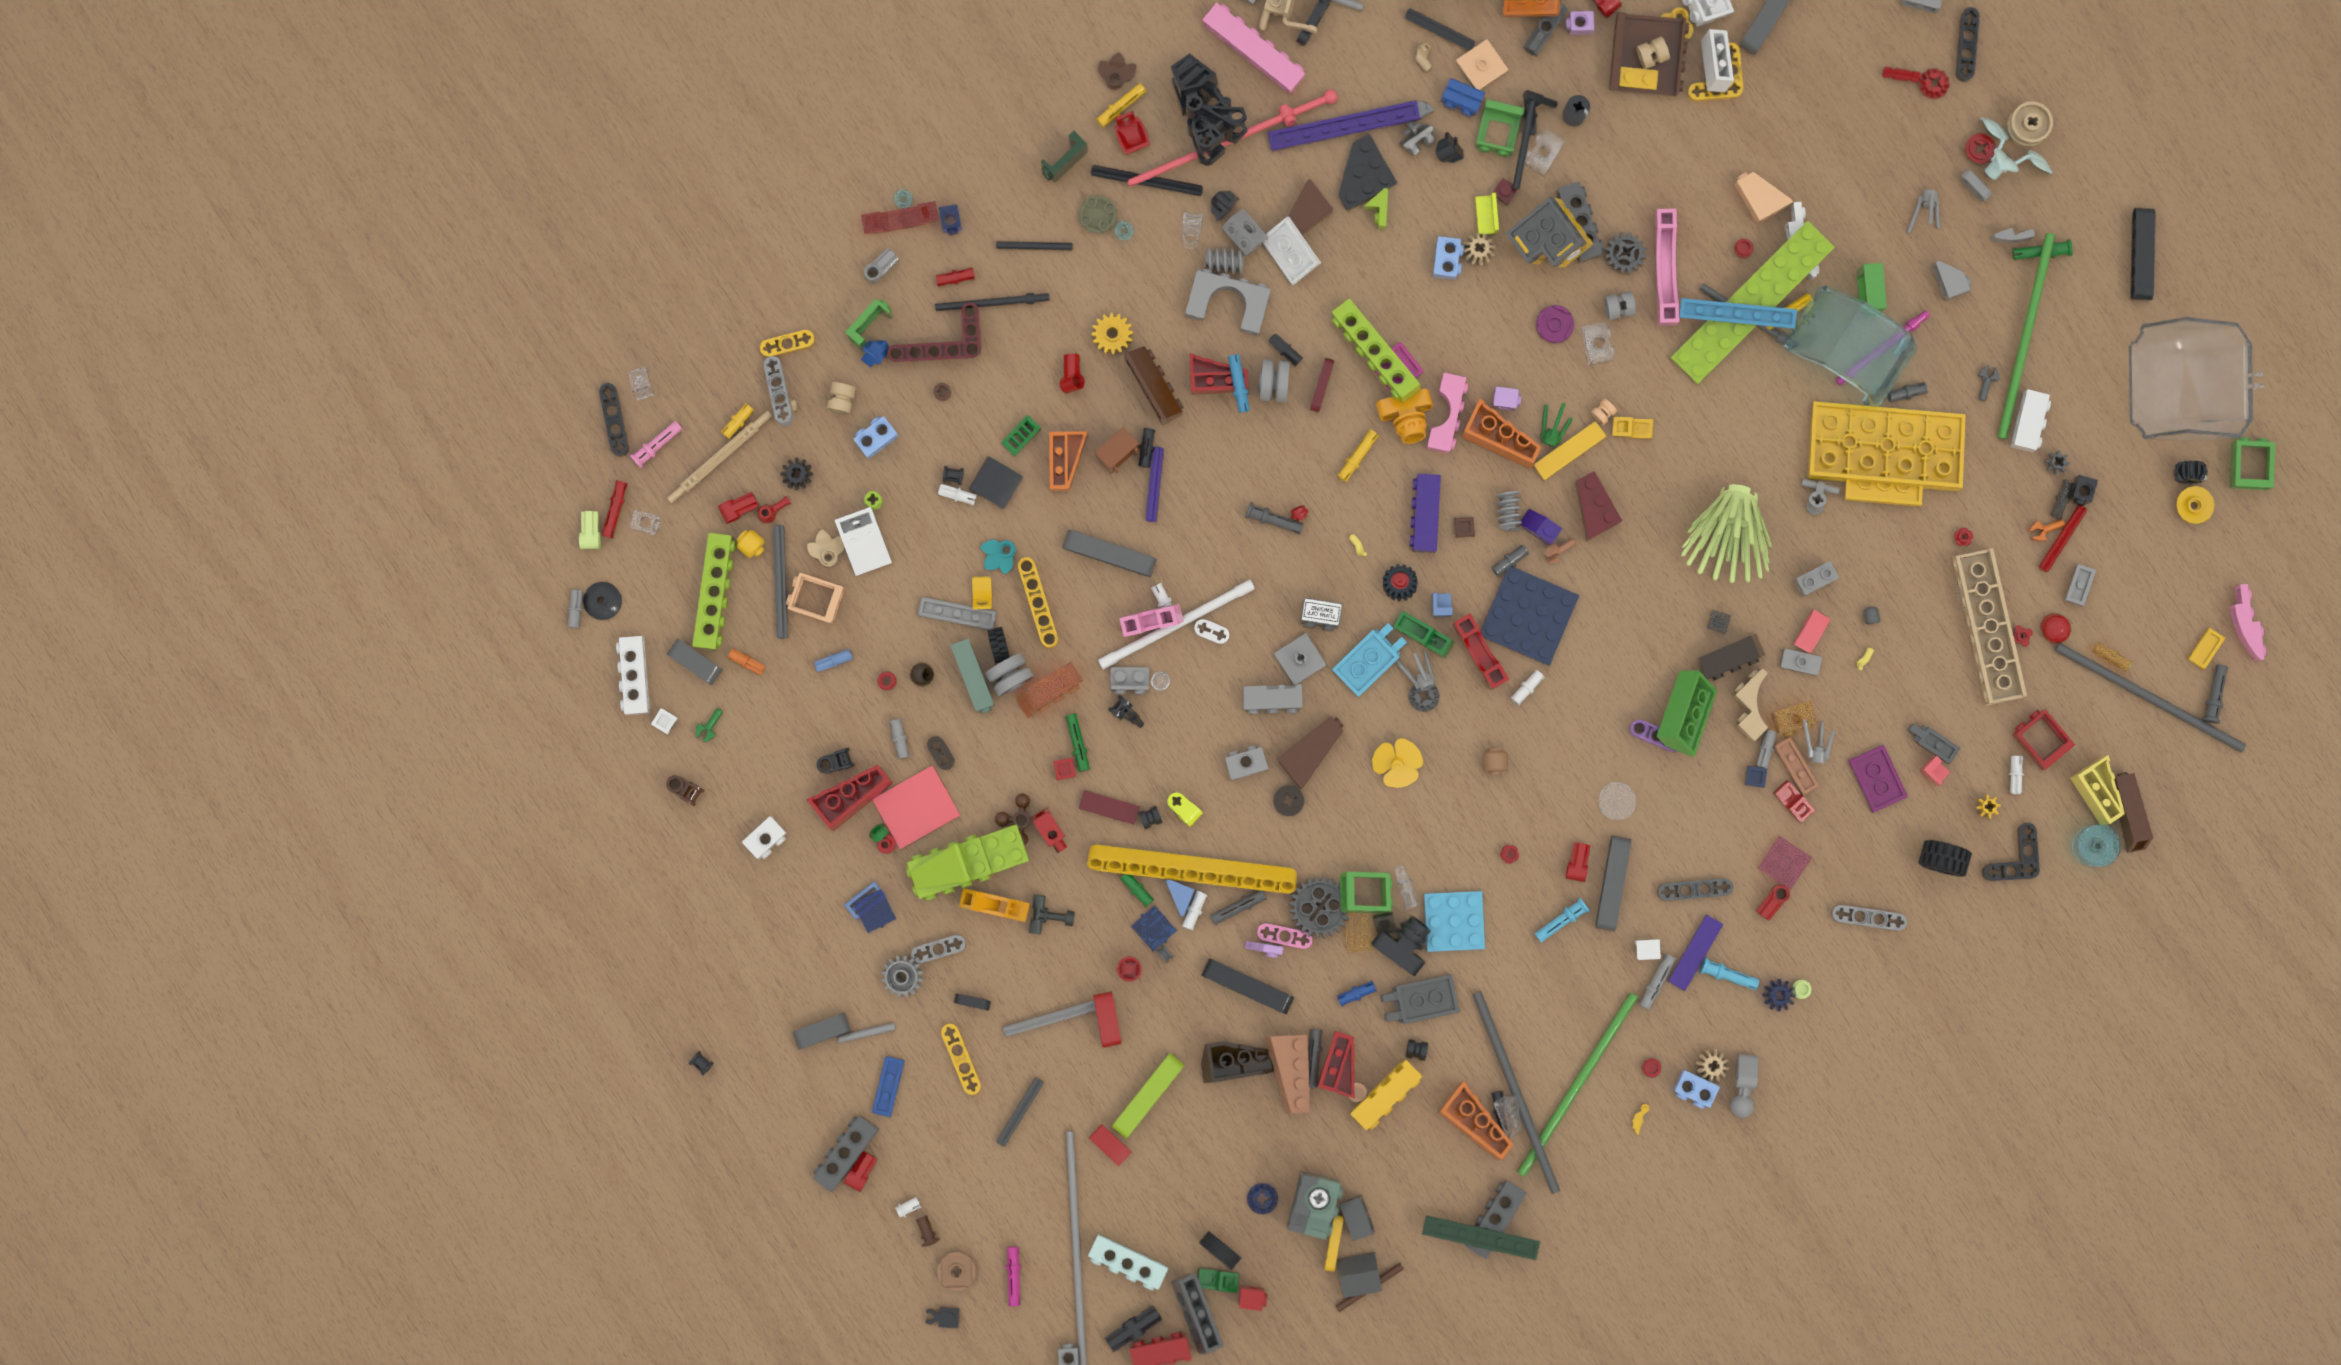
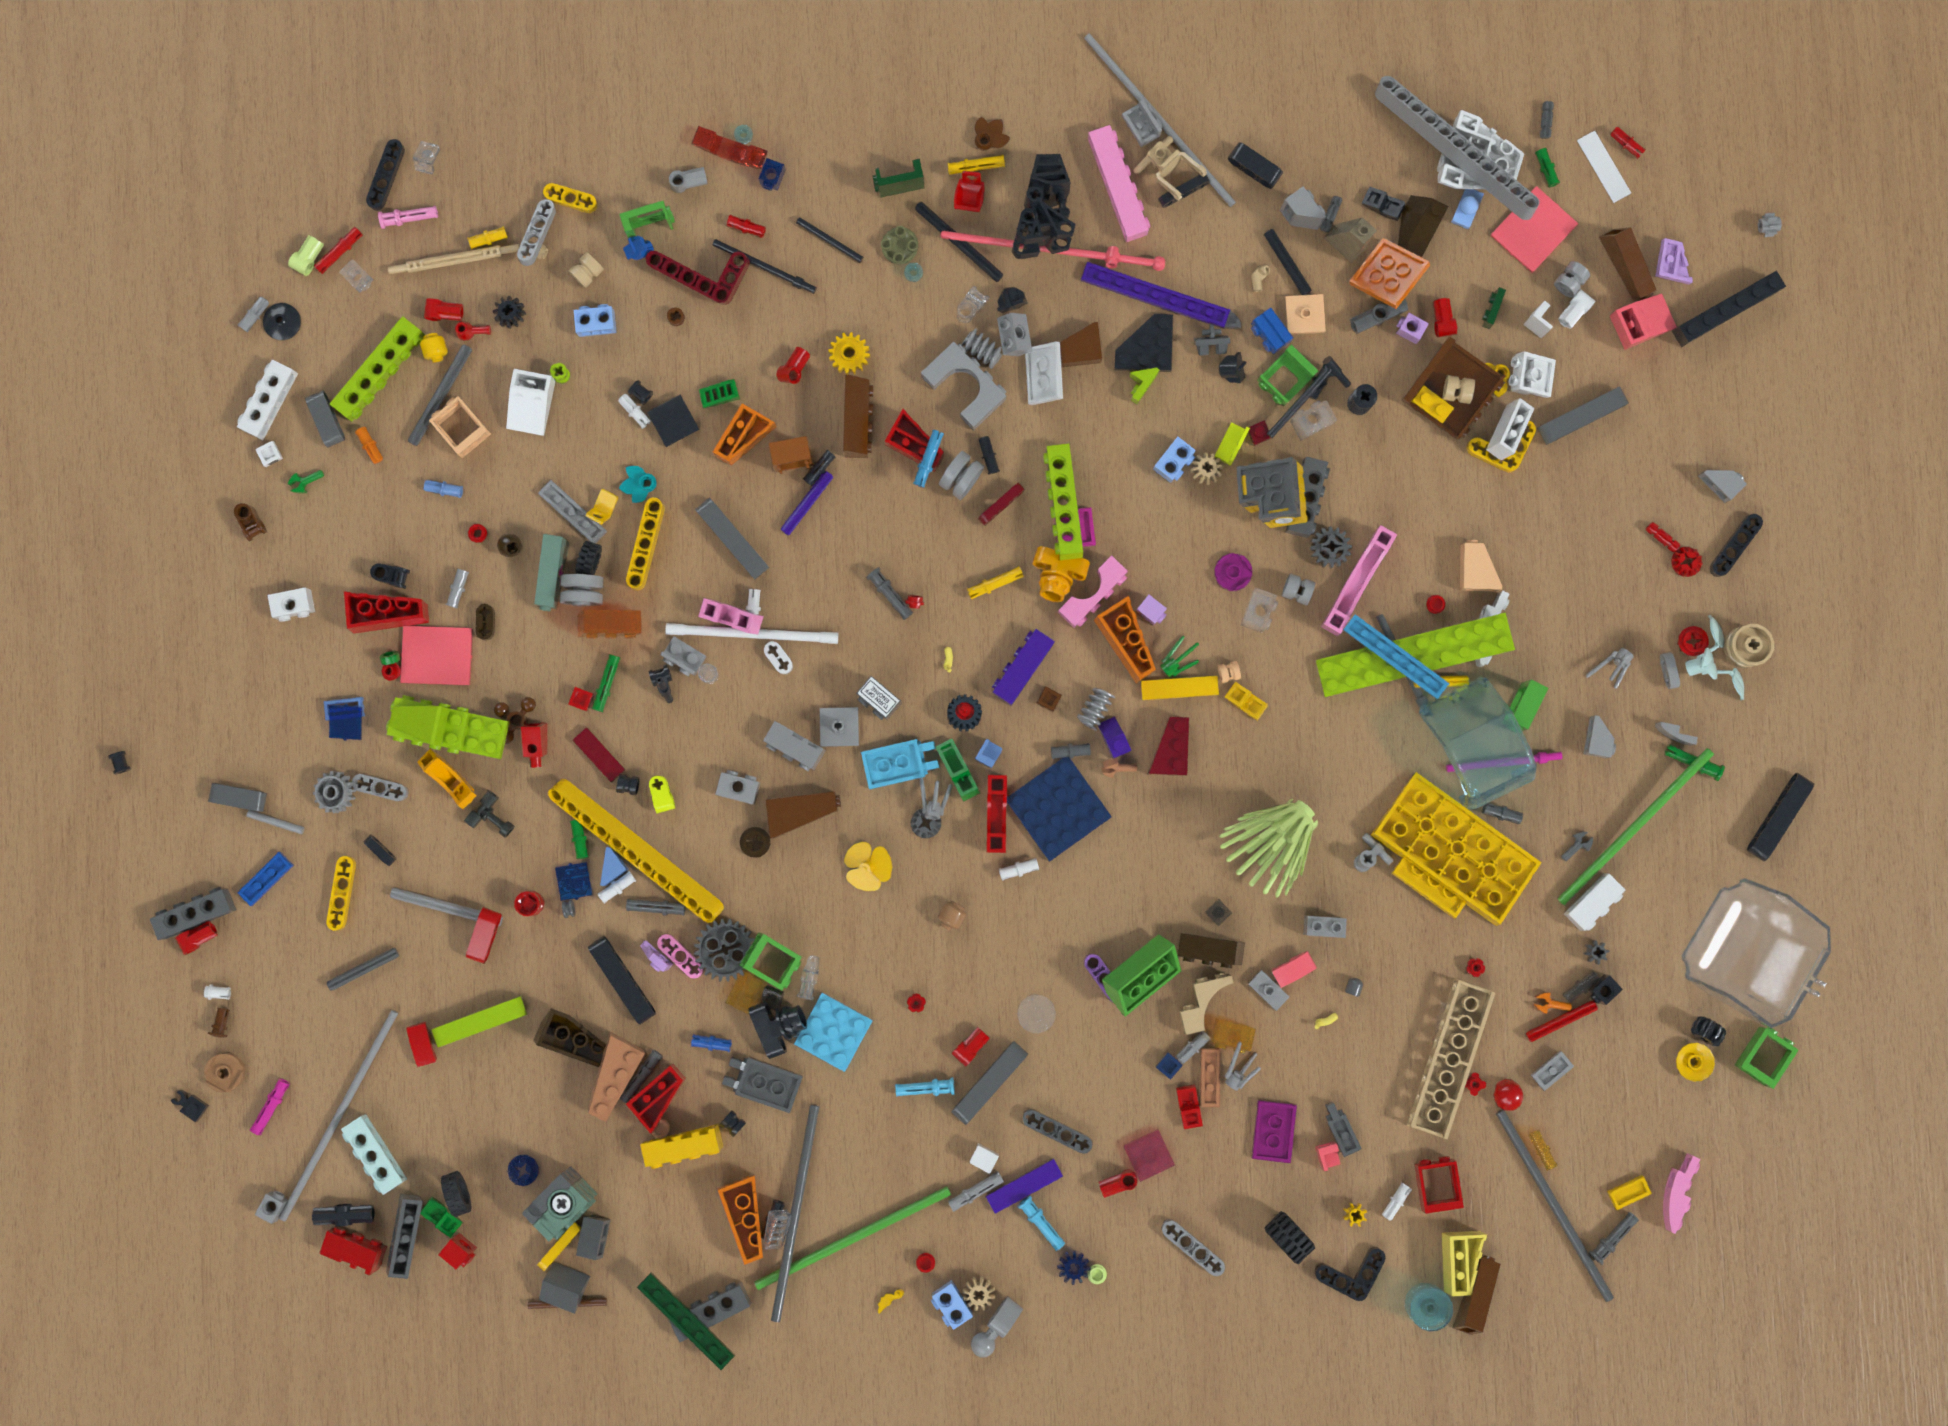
camera: 30 degrees right, 0 degrees up
tan plate [807,529,844,567] -> none

